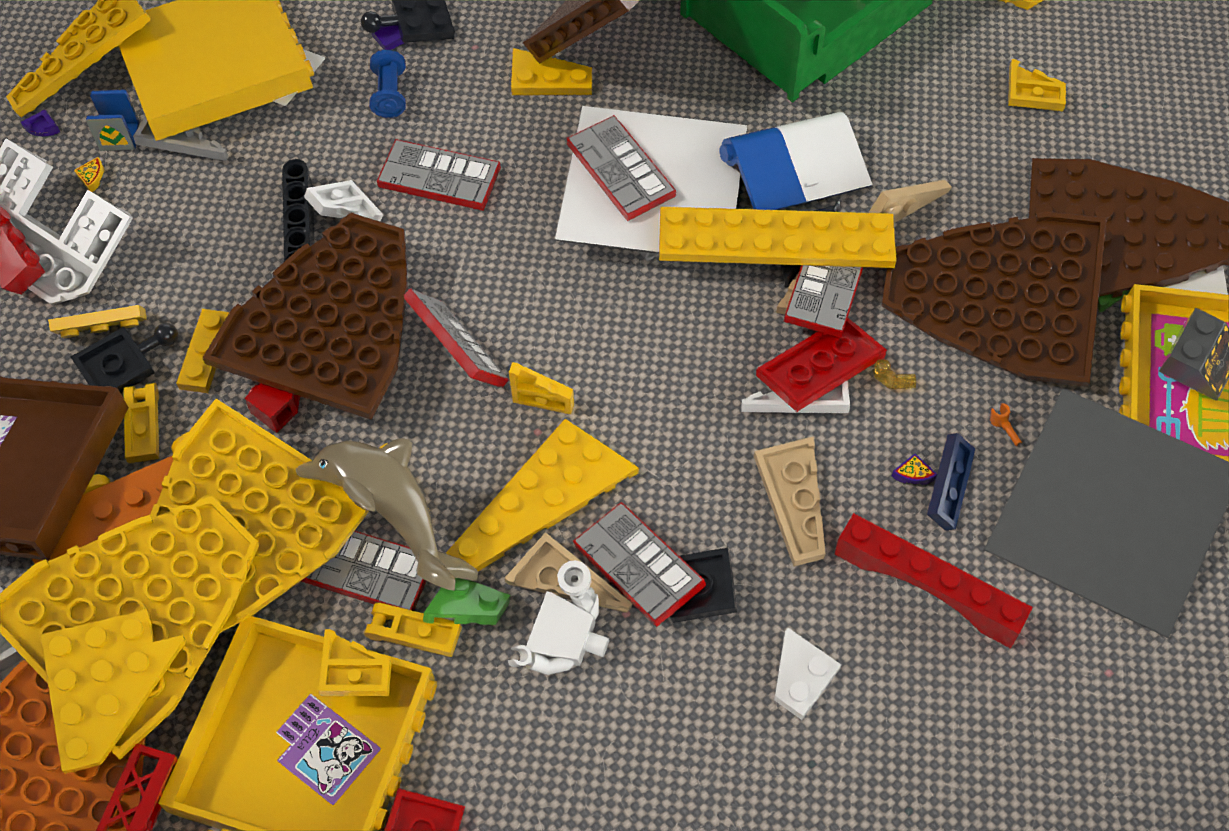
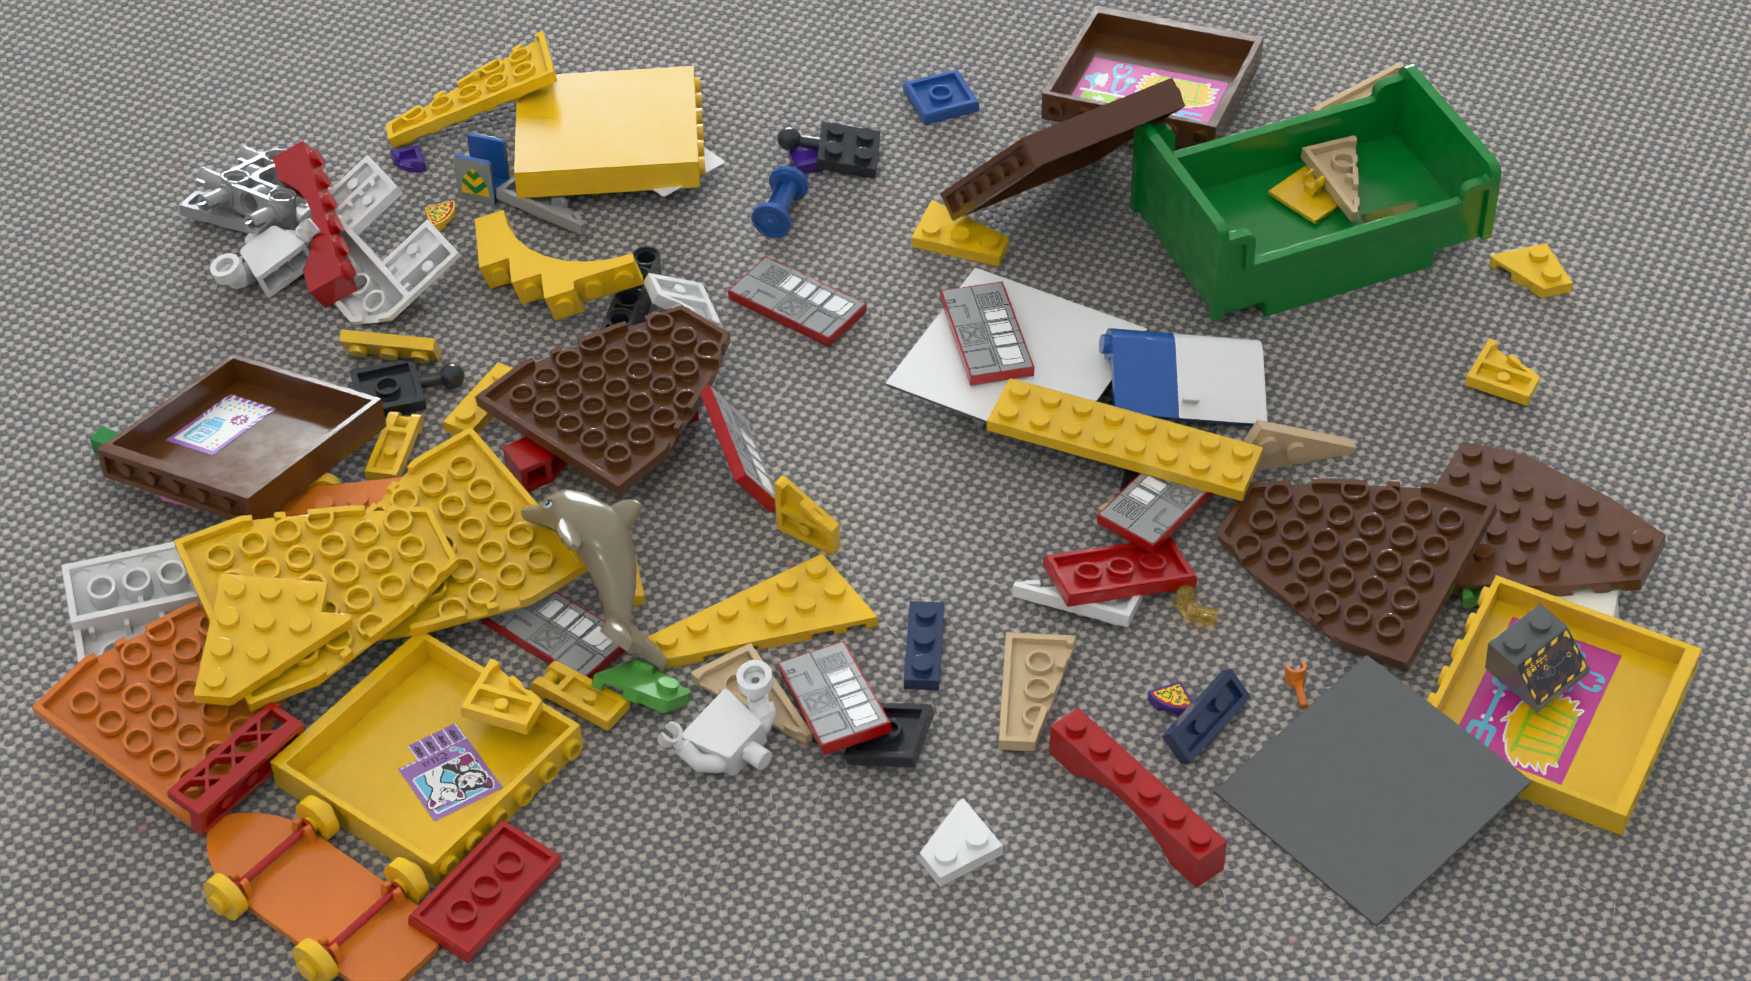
camera: 20 degrees right, 15 degrees down
none -> yellow arch [475,210,644,320]
none -> dark blue plate [904,601,944,690]

